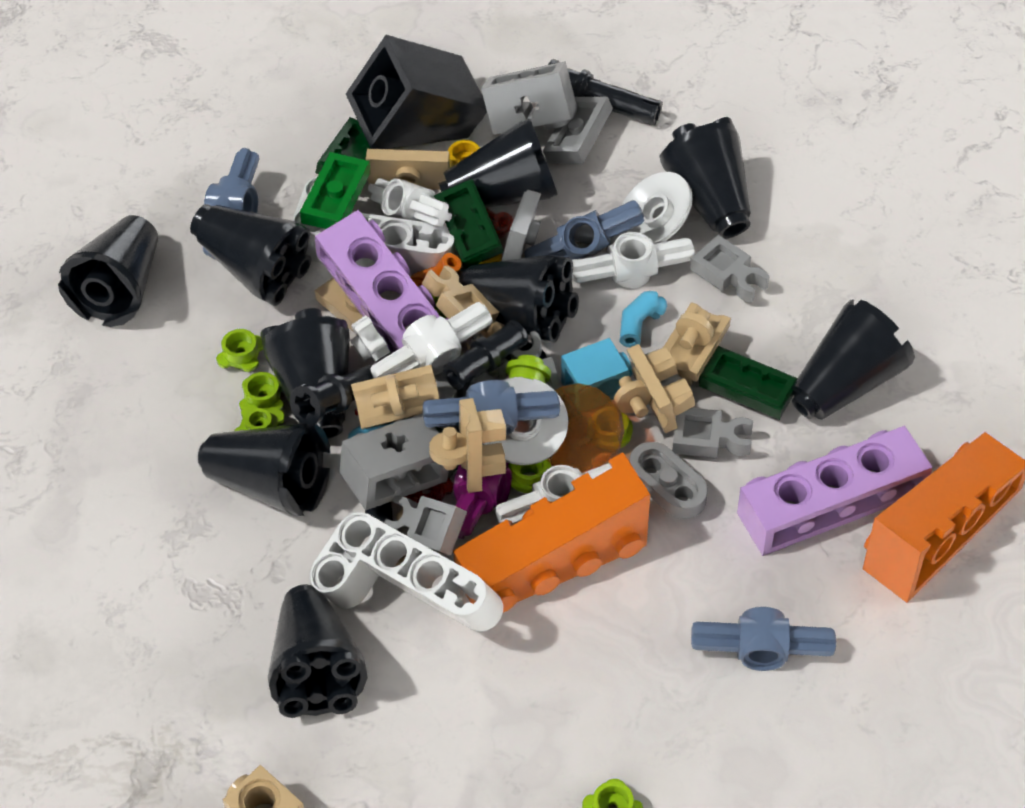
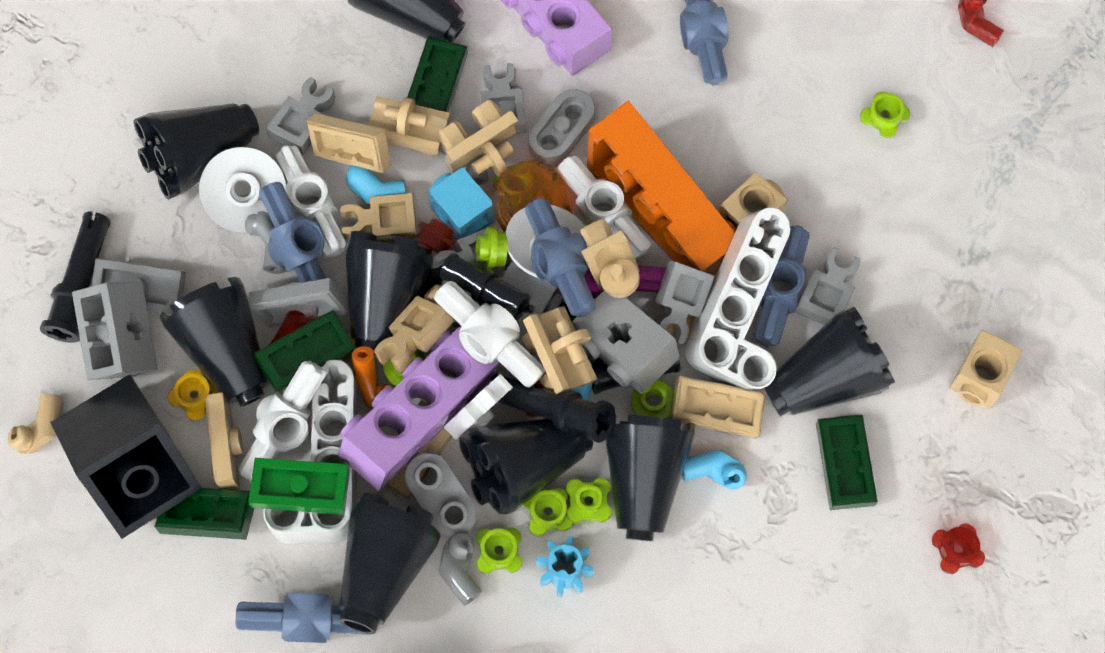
camera: 105 degrees left, 15 degrees up
none -> tan arm [8,394,63,454]
none -> tan plate [306,113,392,173]
none -> tan plate [340,193,417,242]
none -> light grey plate [404,453,476,538]
none -> clear red plate [415,218,456,254]
none -> light grey arm [439,533,482,606]
none -> medium azure gear [536,536,594,598]
none -> lime plate [631,380,674,418]
none -> tan plate [670,376,766,439]
none -> medium azure arm [682,450,747,489]
none -> tan brick [719,172,788,247]
none -> sand blue axle [754,225,810,347]
none -> light grey plate [795,247,860,325]
none -> dark green plate [816,415,878,510]
none -> clear red plate [932,523,985,574]

